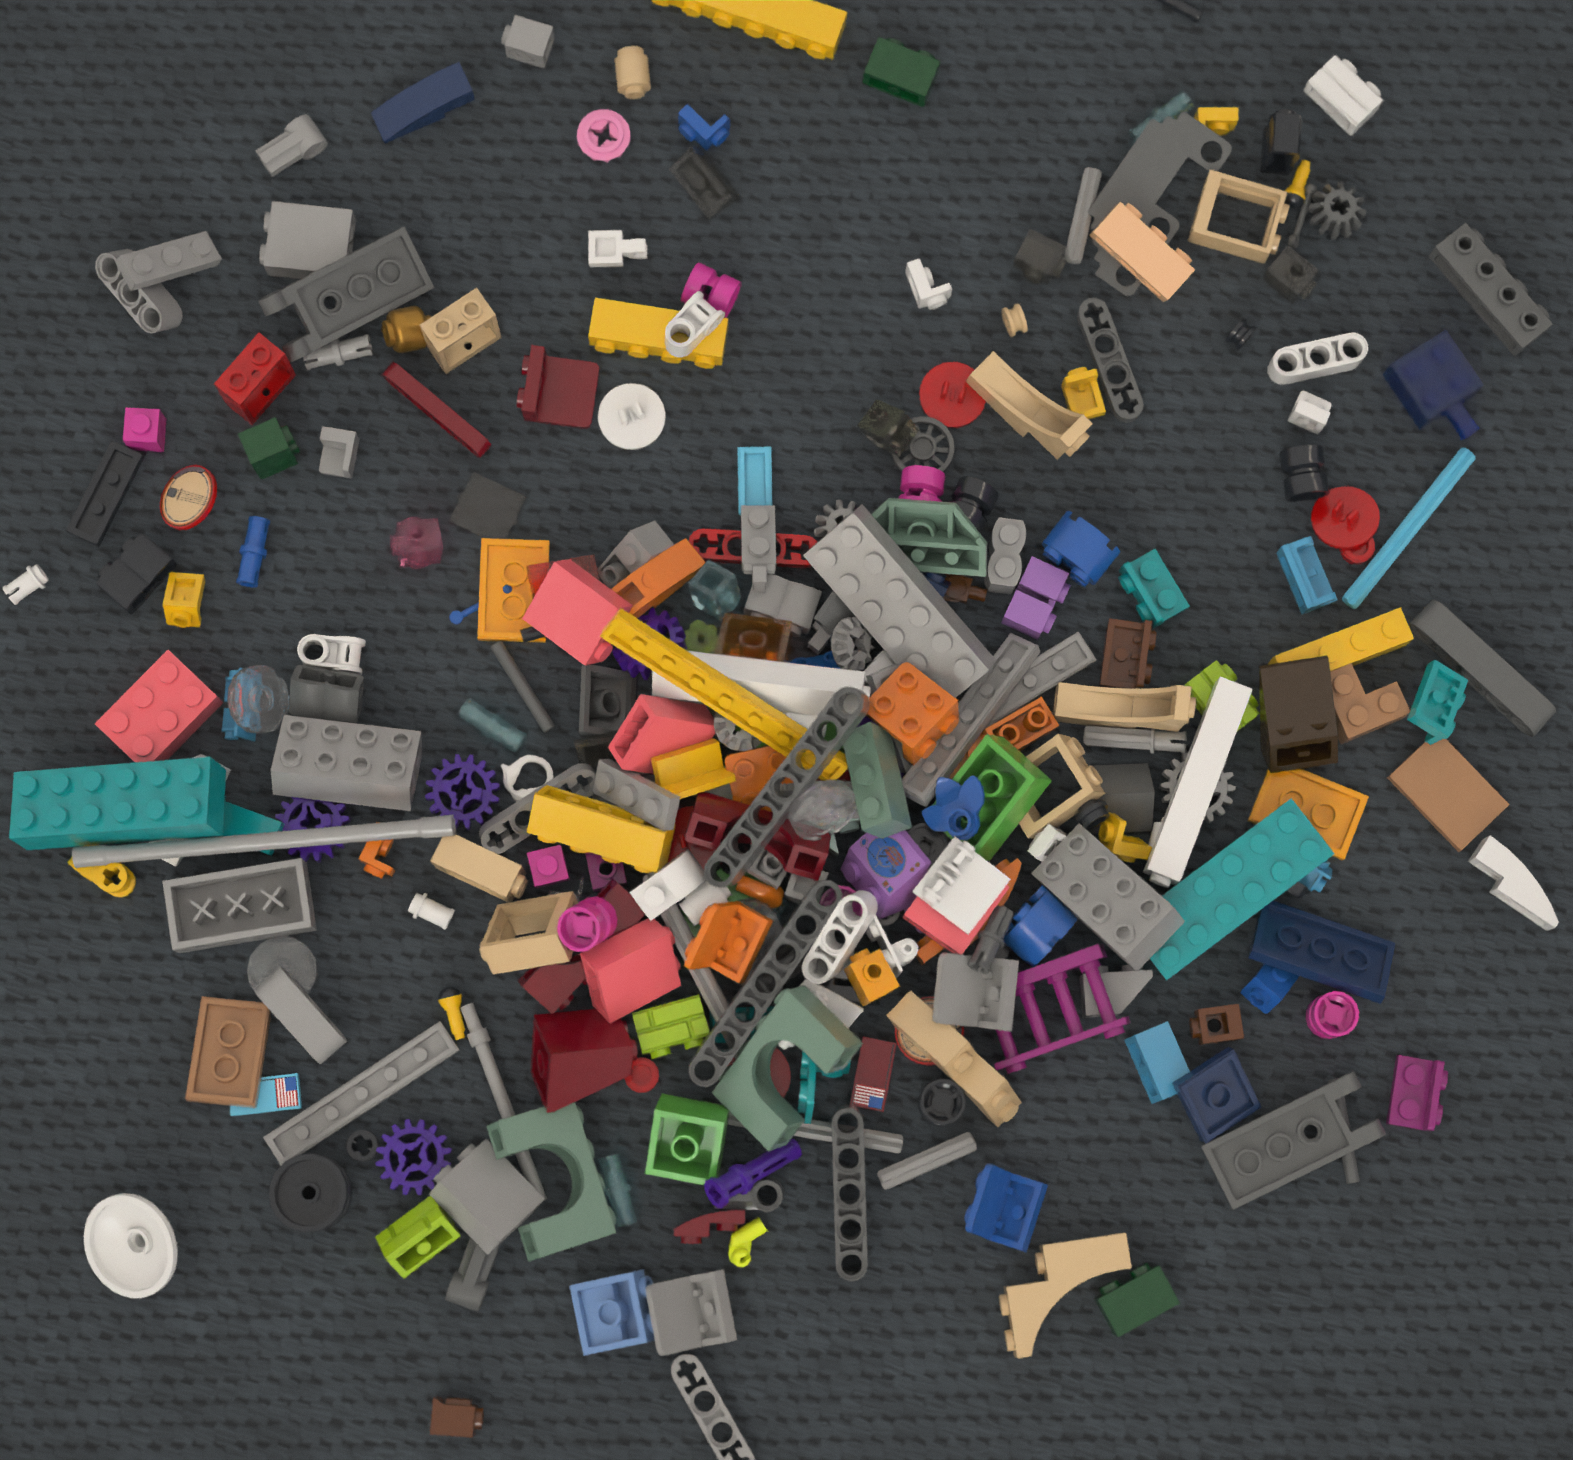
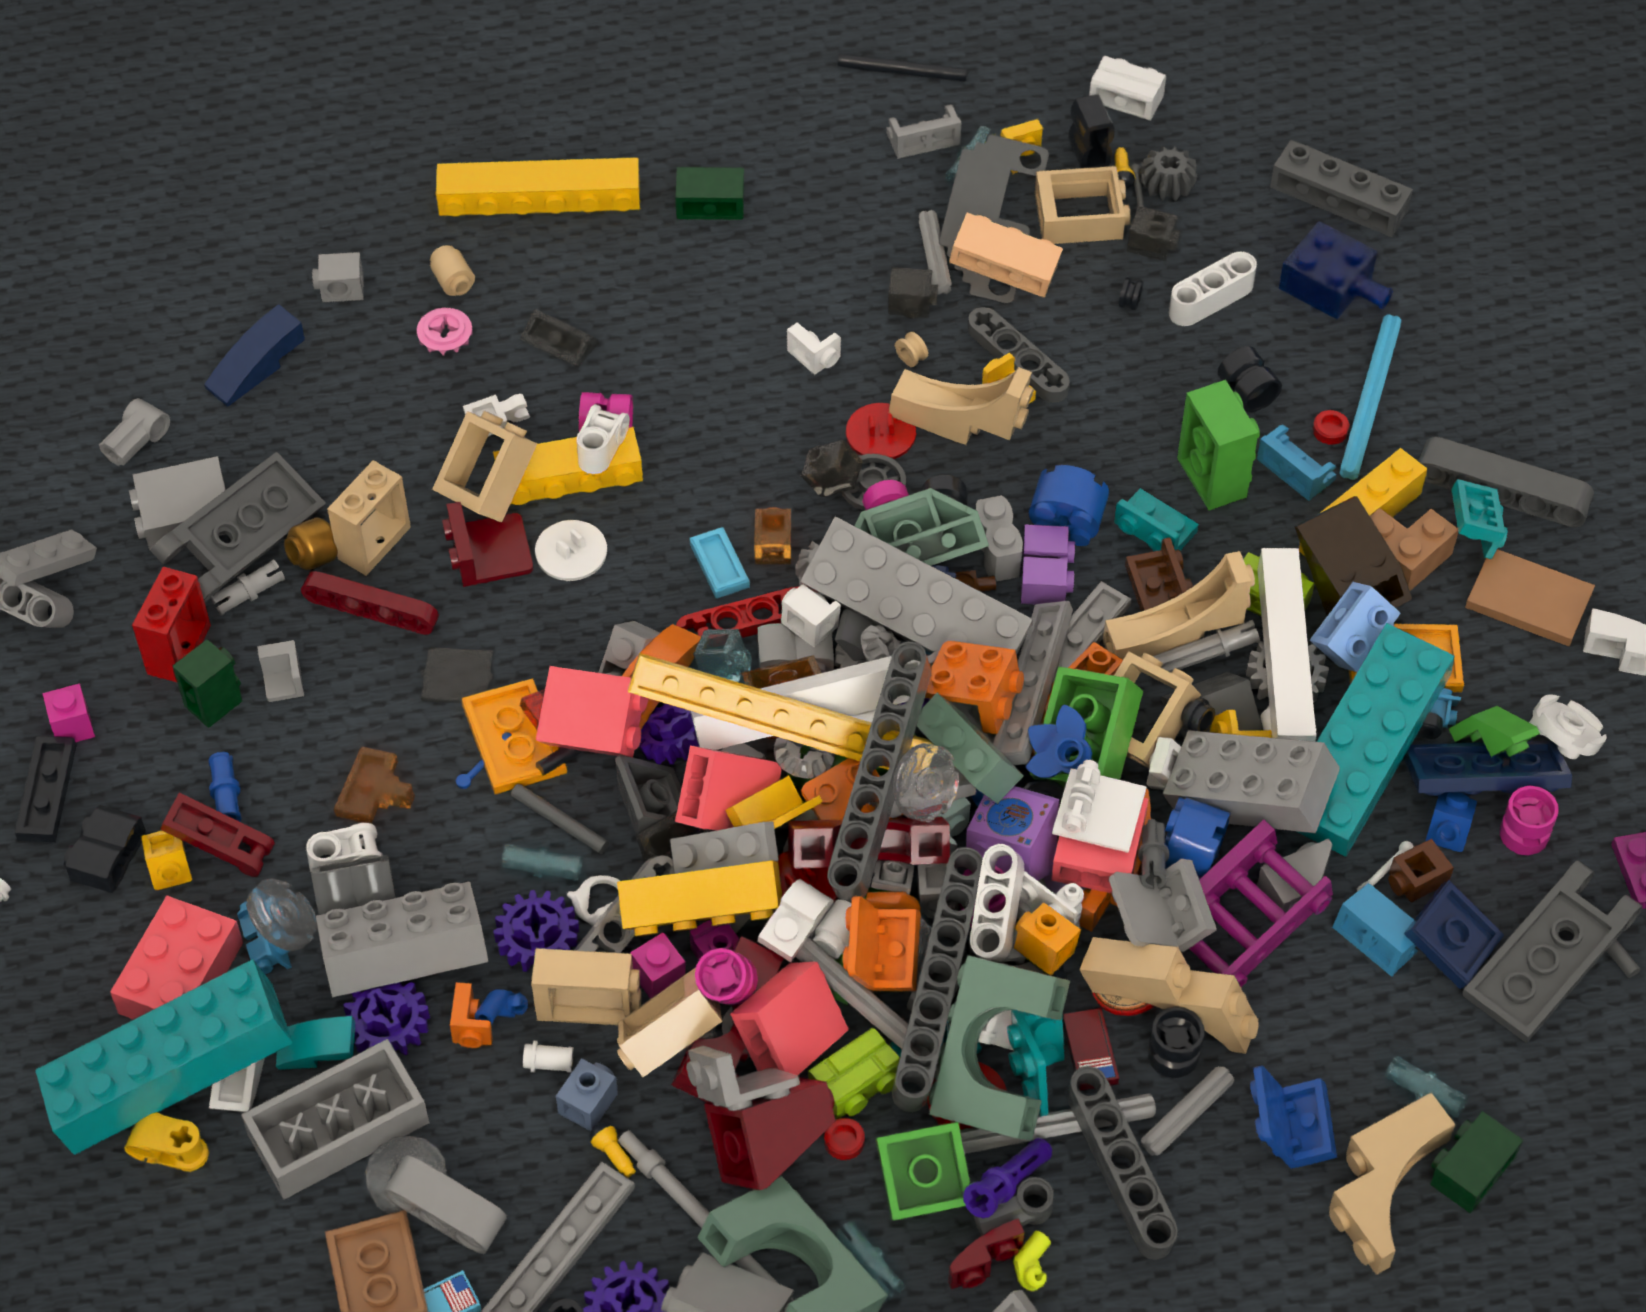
camera: 15 degrees left, 25 degrees down
light grey piece [72,815,456,868] -> none
piece [160,465,217,530] -> none
clear pink brick [390,517,443,569] -> none
blue bracket [678,104,730,151] -> none
light grey hinge [741,505,776,593] -> none
white bracket [1287,391,1331,435] -> none
red piece [1311,486,1380,549] -> none
none -> dark red plate [160,793,275,877]
none -> clear orange hinge [334,747,415,824]
none -> tan window [432,411,537,522]
none -> blue arm [474,989,528,1024]
none -> sand blue brick [556,1059,618,1131]
none -> light grey bracket [687,1046,800,1111]
none -> clear orange brick [754,507,791,564]
none -> white brick [781,584,841,647]
none -> light grey hinge [887,105,961,159]
none -> bright green brick [1177,380,1260,510]
none -> light blue brick [1309,582,1401,672]
none -> white hinge [1357,841,1414,891]
none -> clear light blue pin [1385,1055,1468,1118]
none -> bright green slope [1449,706,1540,757]
none -> white plate [1529,695,1606,759]

